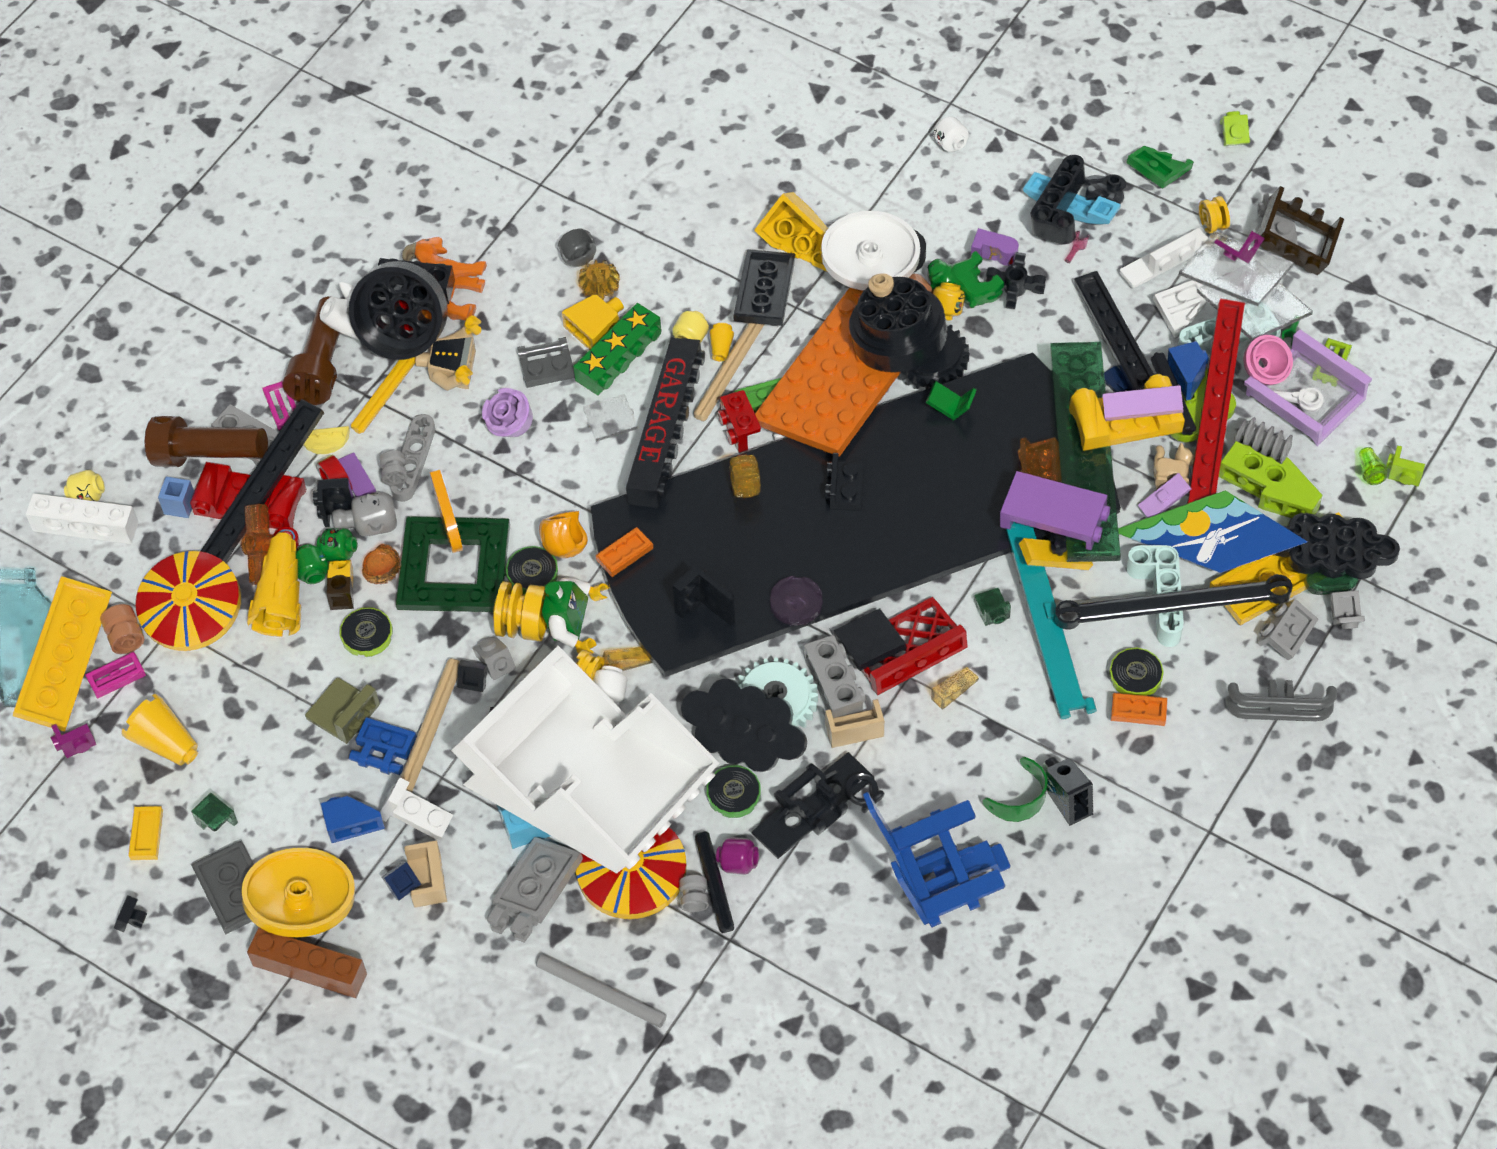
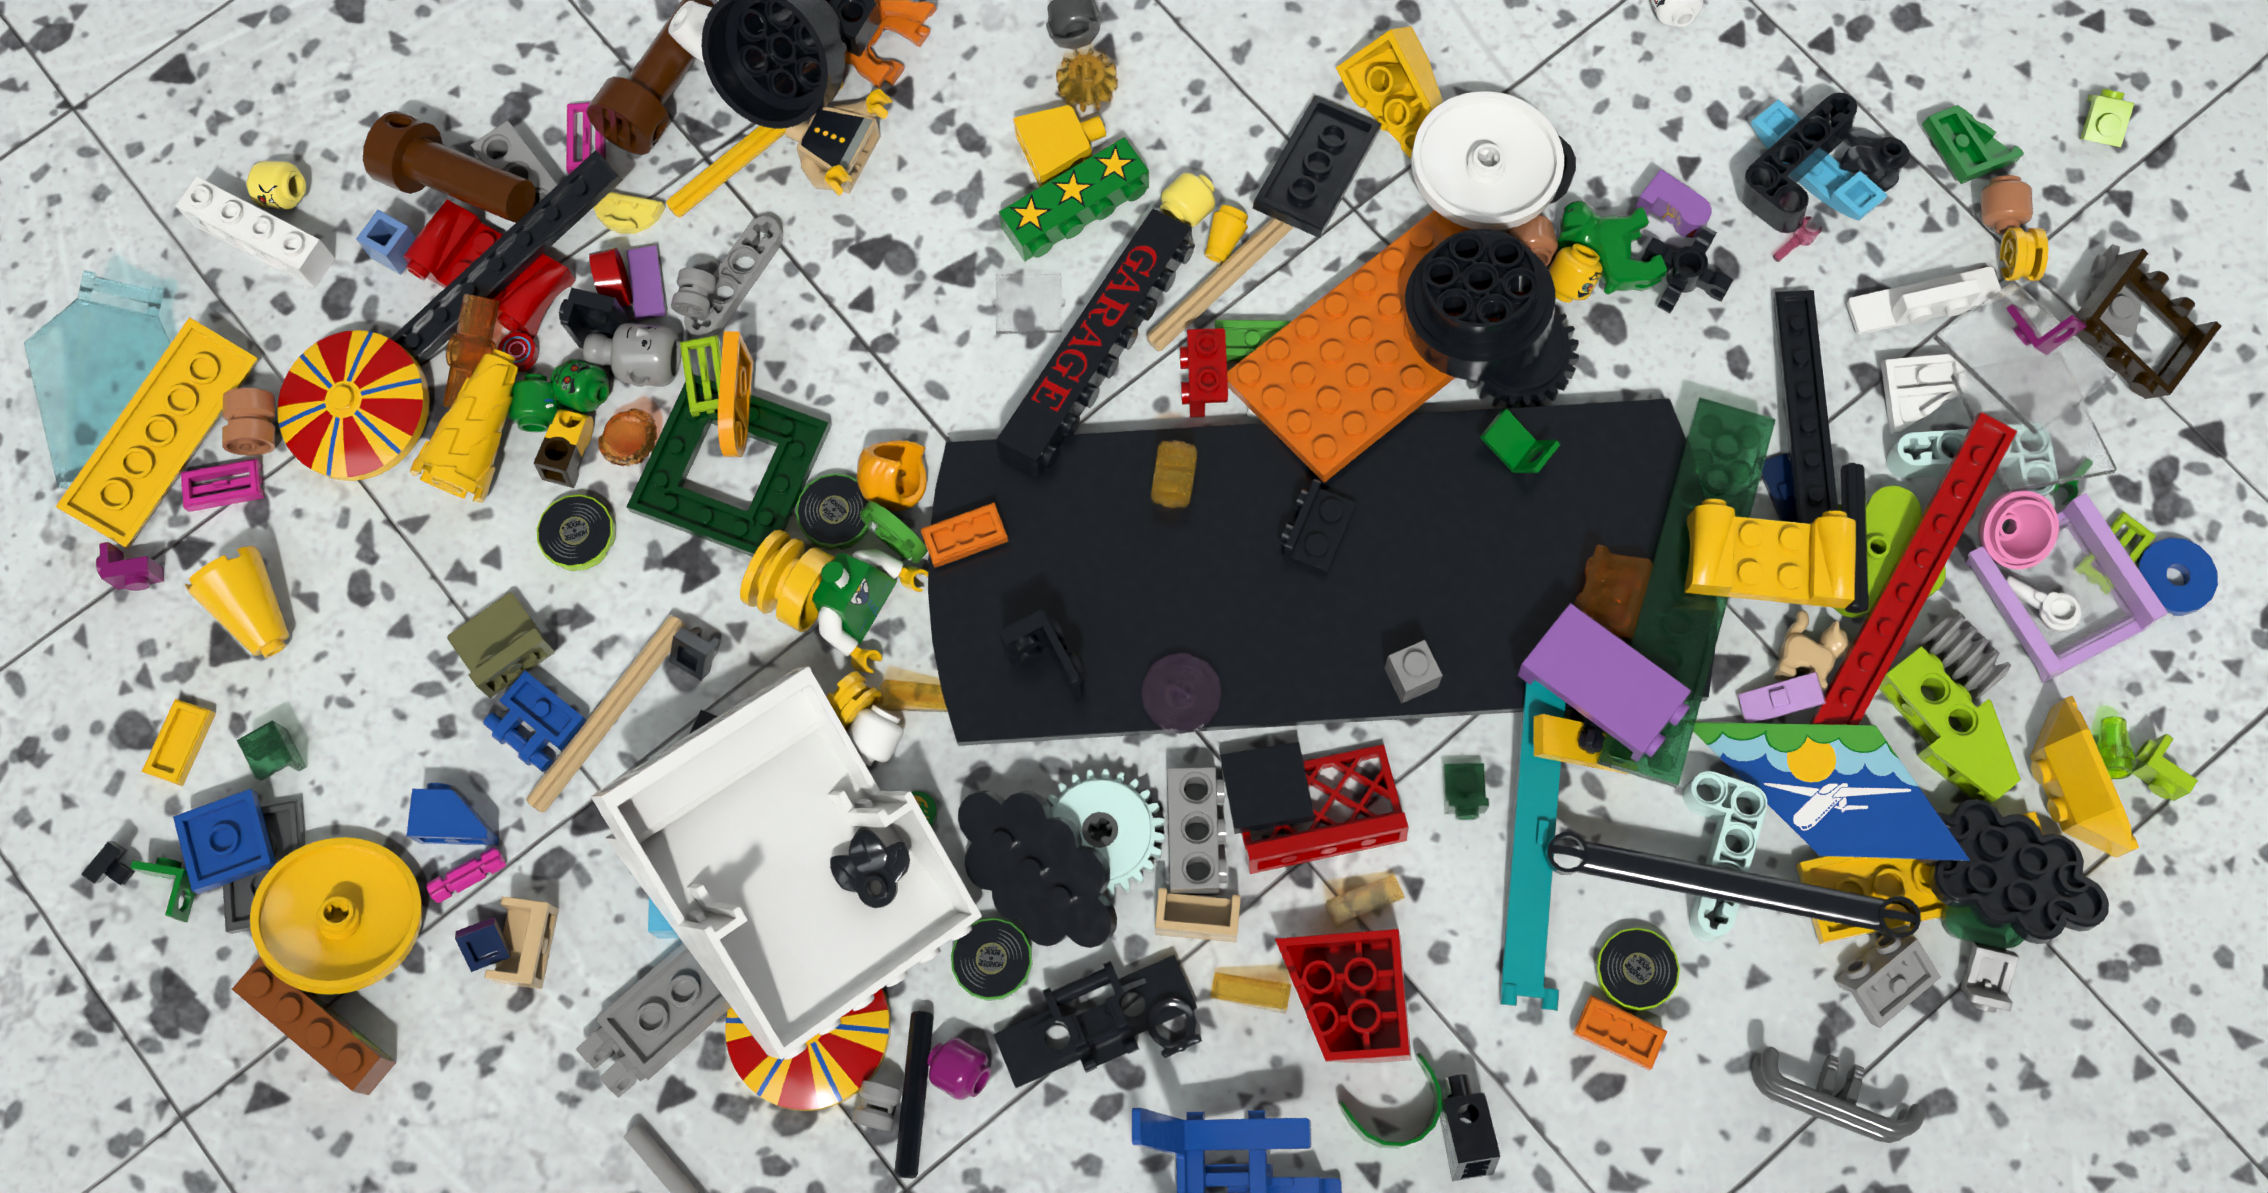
camera: 20 degrees right, 15 degrees up
white bracket [380,778,453,841] -> none
light grey bracket [473,636,516,680] -> none
lavender cone [482,388,533,437] -> none
dark grey plate [517,337,575,388] -> none
tan plate [868,273,894,297] -> none
lavender tile [1103,385,1183,421] -> none
blue slope [1167,341,1209,401] -> none
none -> green bracket [130,857,196,923]
none -> blue plate [173,789,276,894]
none -> dark pink axle [426,847,506,903]
none -> lime tile [680,335,722,417]
none -> black plate [830,827,910,908]
none -> bright green tile [860,501,928,563]
none -> clear yellow piece [1210,972,1292,1014]
none -> red wedge [1275,929,1412,1063]
none -> light grey brick [1384,640,1443,704]
none -> nougat head [1980,175,2033,234]
none -> yellow wedge [2030,696,2139,858]
none -> blue tile [2136,538,2218,616]

